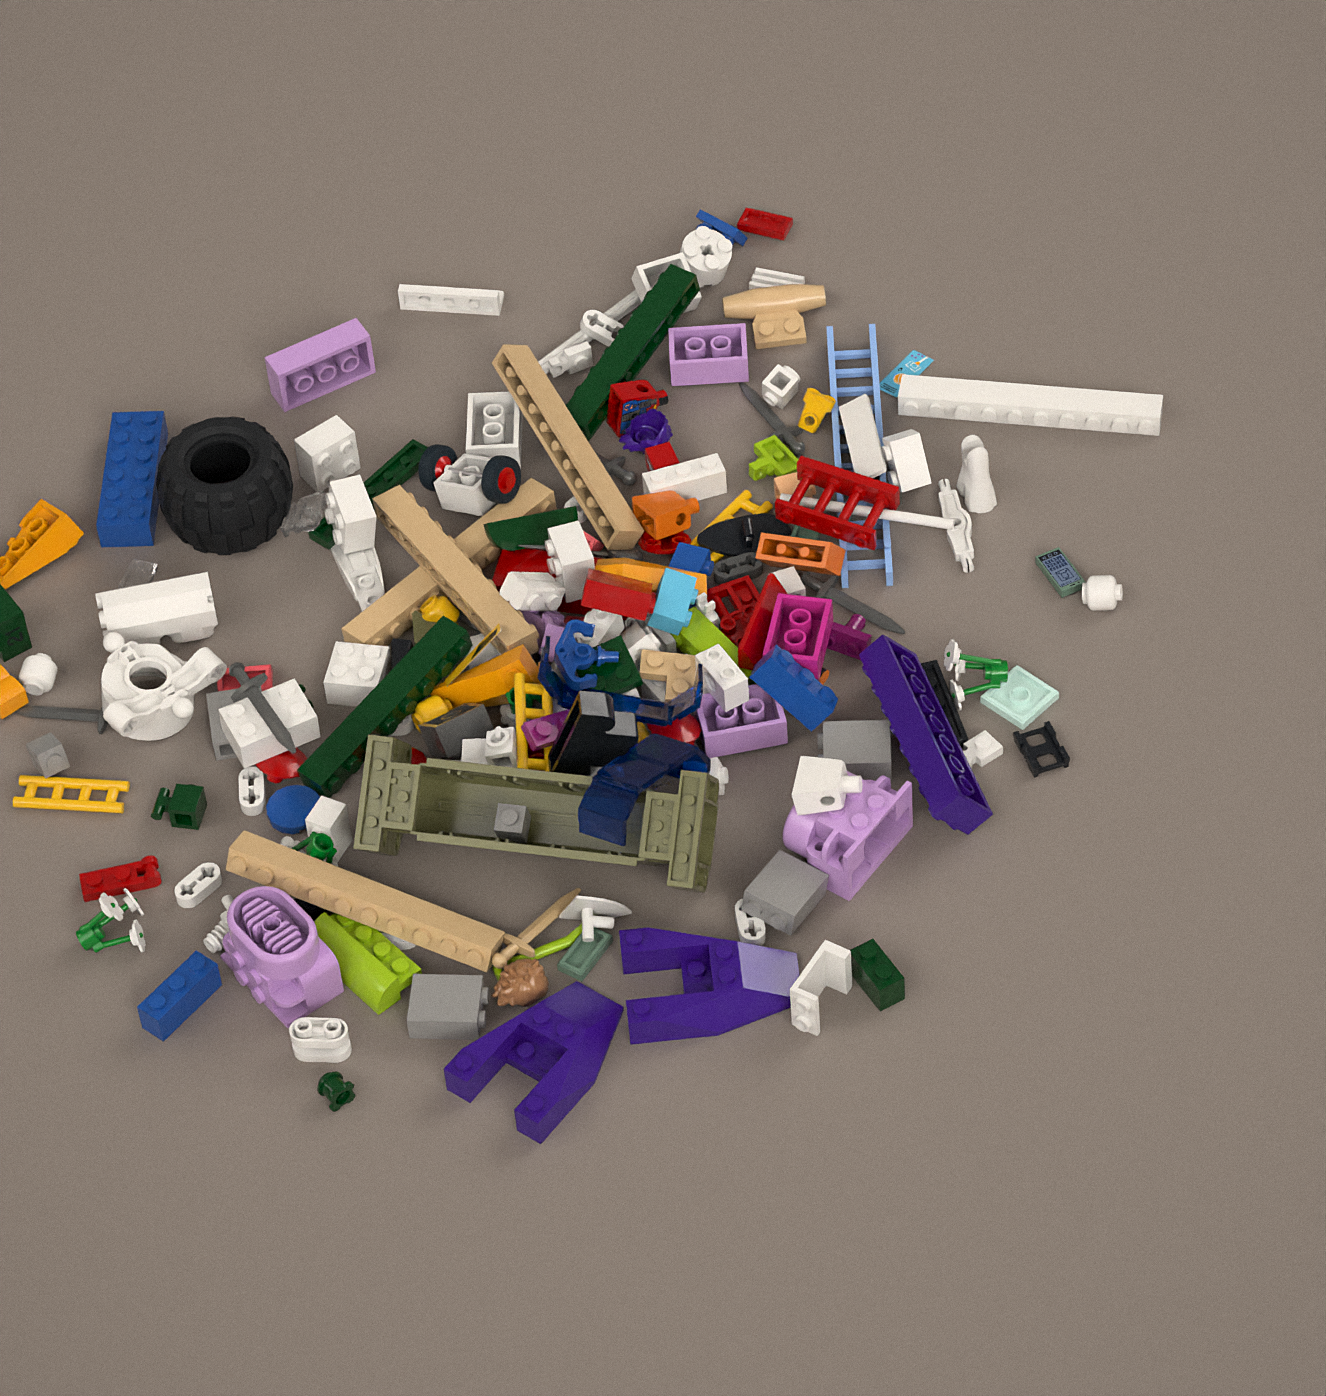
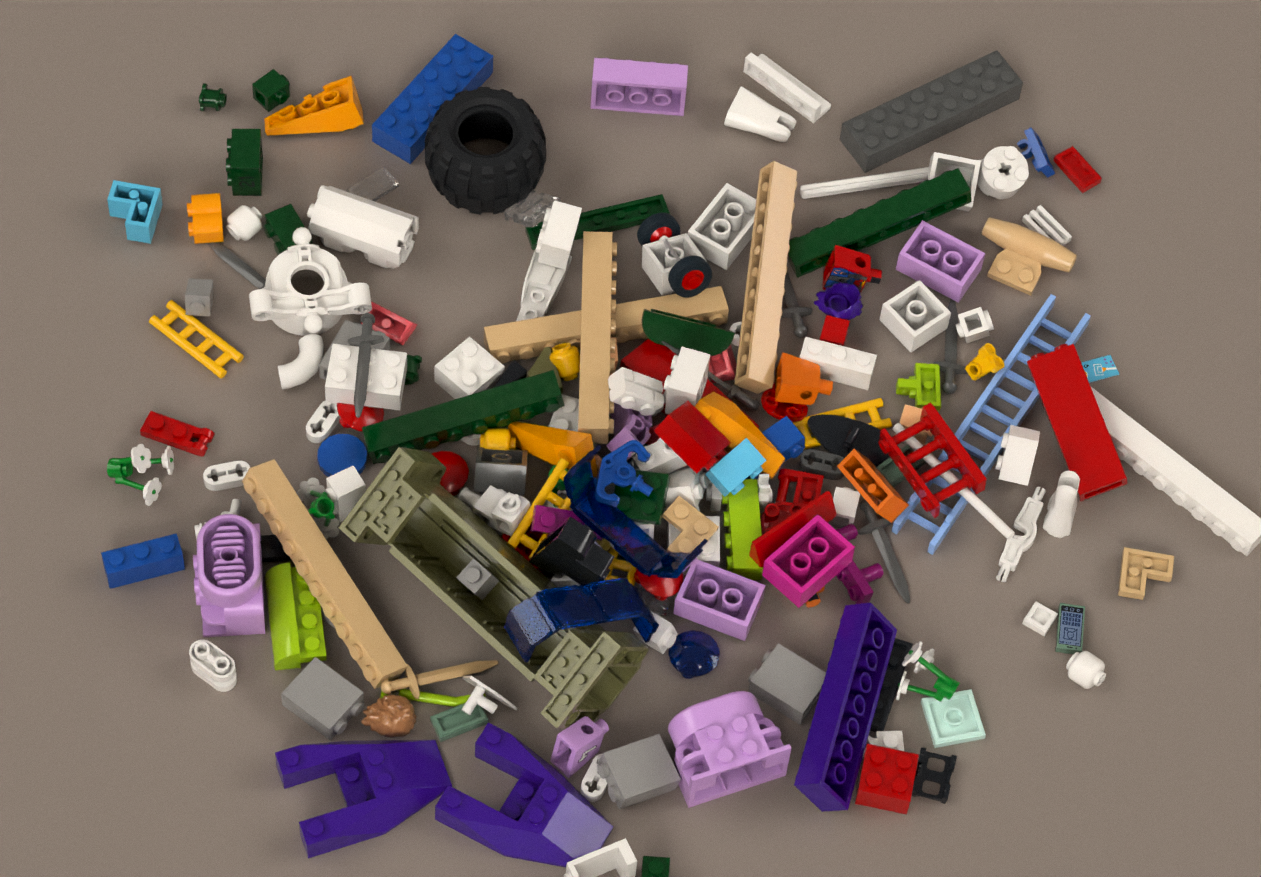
camera: 25 degrees right, 10 degrees up
dark green brick [151,784,207,830] -> none
white brick [294,415,361,493] -> none
dark green brick [317,1071,355,1112] -> none
yellow sticker [445,624,501,687] -> none
white plate [548,341,593,378] -> none
white beam [580,310,624,347] -> none
white brick [695,644,749,712] -> none
blue brick [749,644,838,732] -> none
white torso [792,756,863,815] -> none
white panel [839,394,887,479] -> none
none -> dark green brick [263,204,313,255]
none -> white cylinder [278,334,324,390]
none -> lavender torso [550,716,609,778]
none -> clear blue dish [668,630,720,679]
none -> white piece [724,86,797,142]
none -> dark grey brick [840,50,1023,173]
none -> red brick [855,744,919,815]
none -> white brick [879,280,951,352]
none -> white tile [1022,601,1058,636]
none -> red brick [1027,344,1127,501]
none -> tan plate [1118,547,1174,600]

